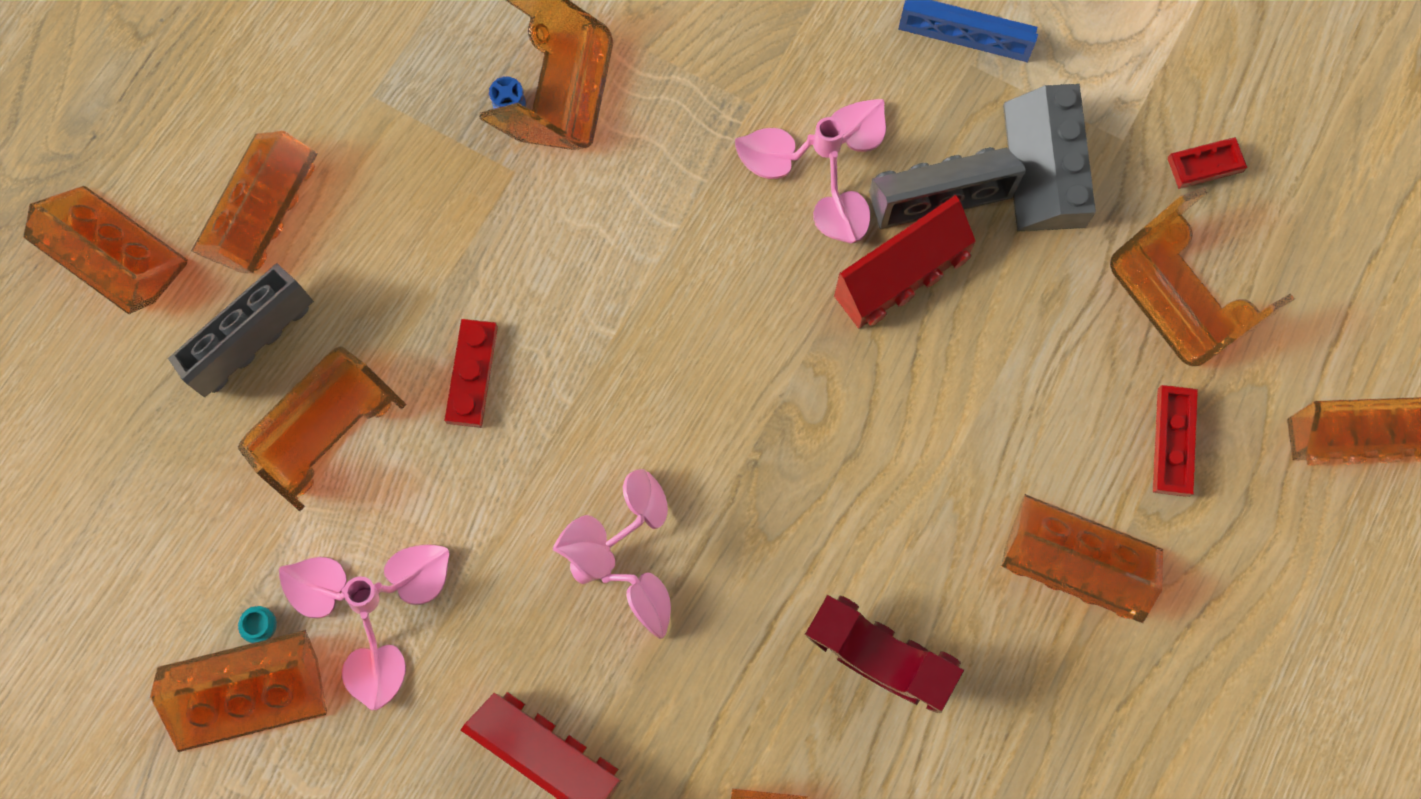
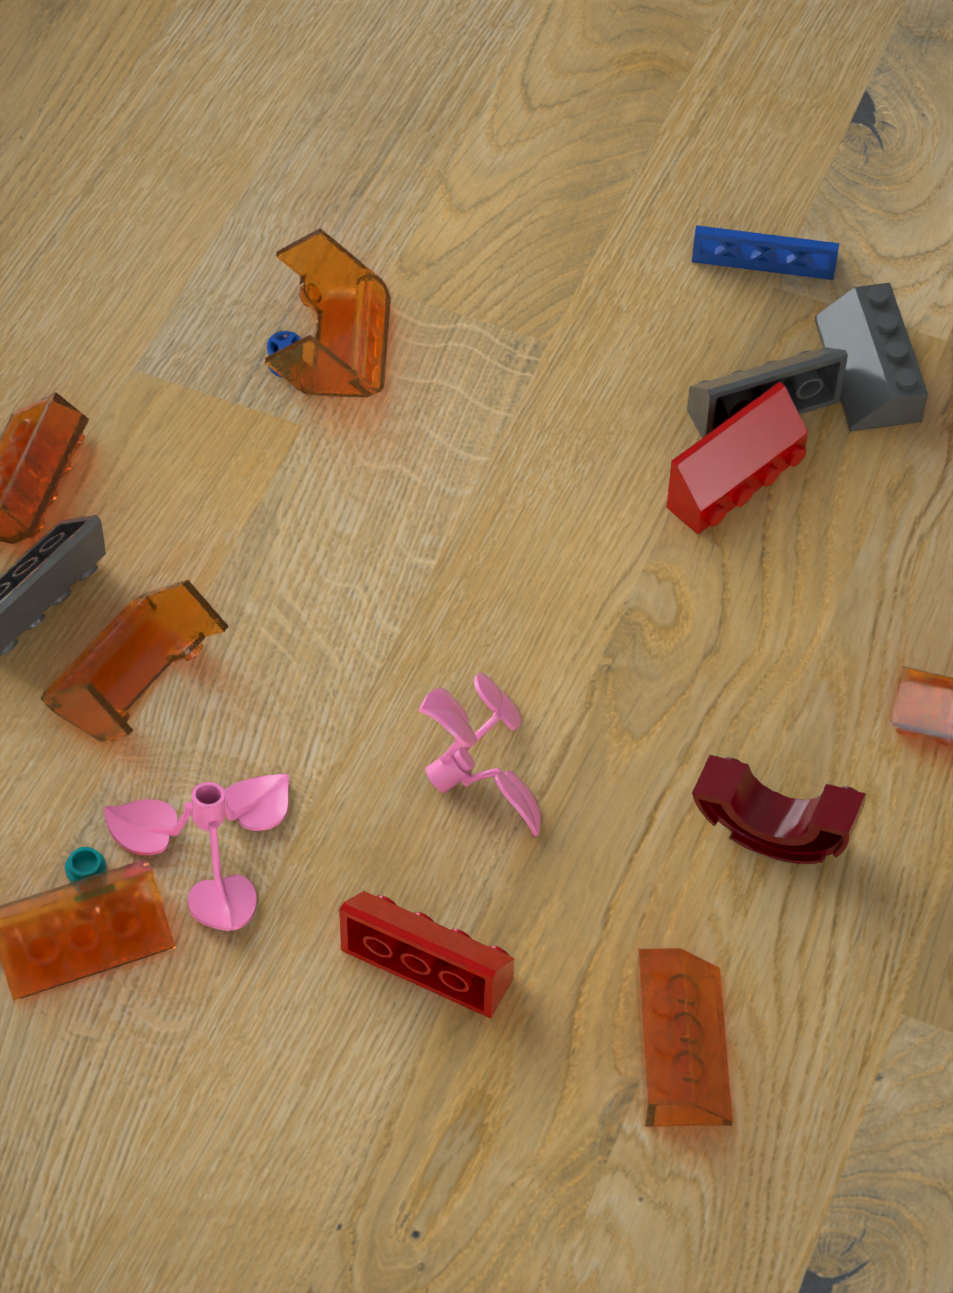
camera: 10 degrees left, 20 degrees down
red plate [444,319,498,428] -> none
bright pink plant [735,99,886,243] -> none

